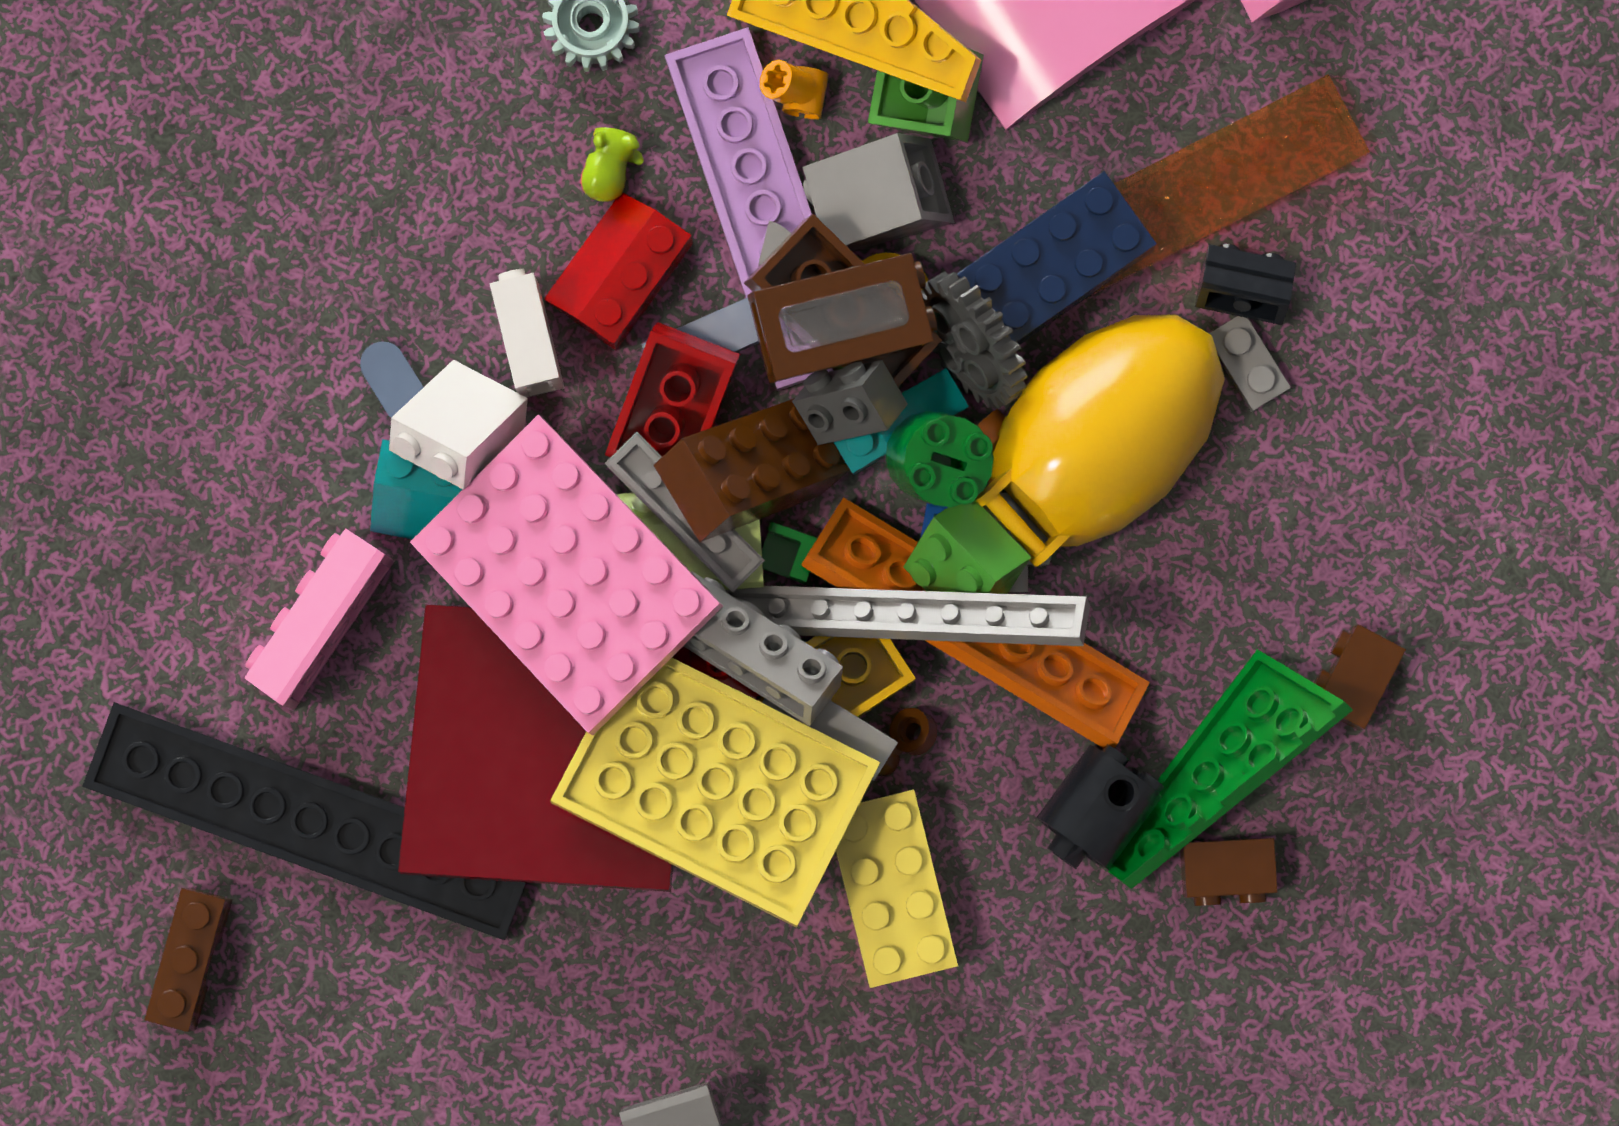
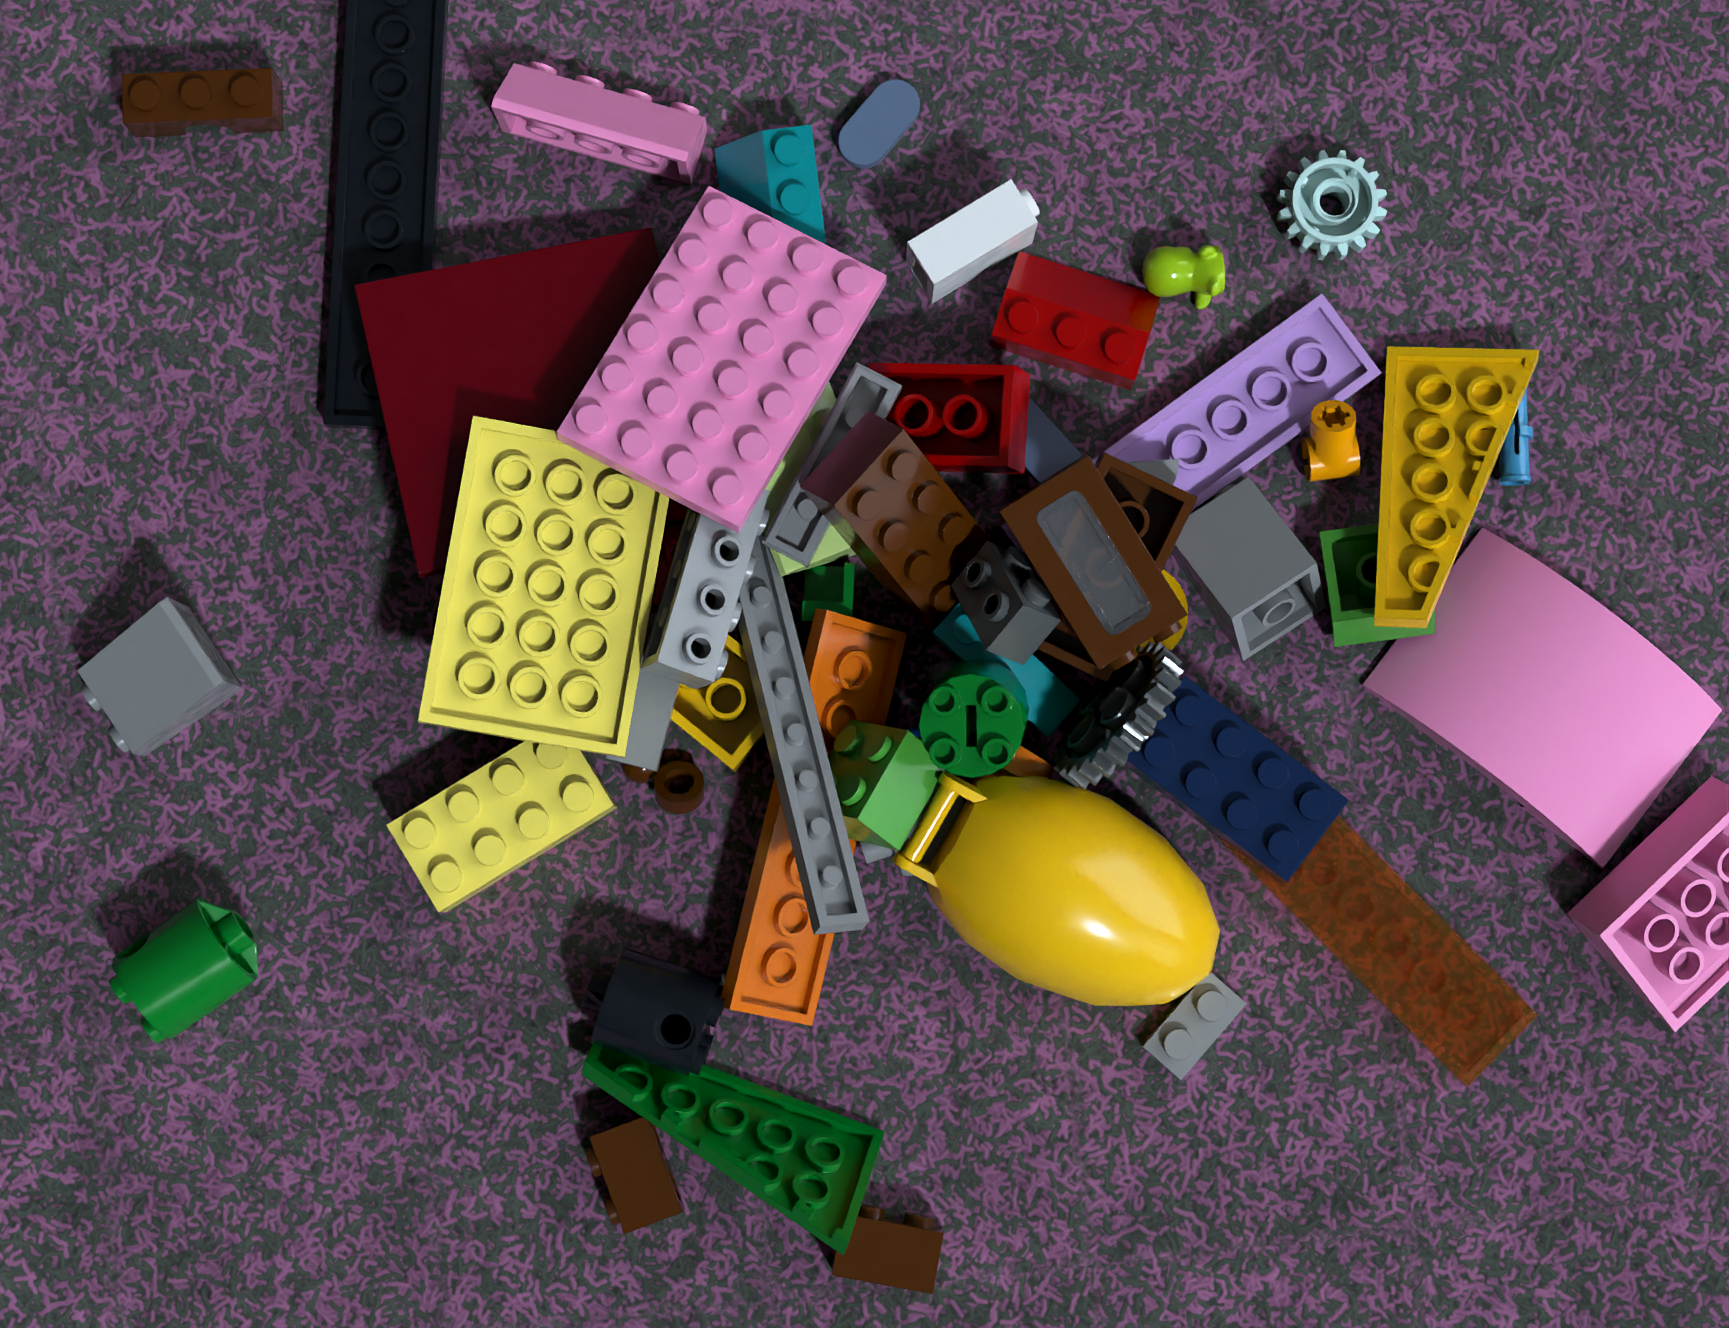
camera: 70 degrees right, 0 degrees up
white brick [389,360,528,490] -> none
black brick [1195,244,1296,325] -> none

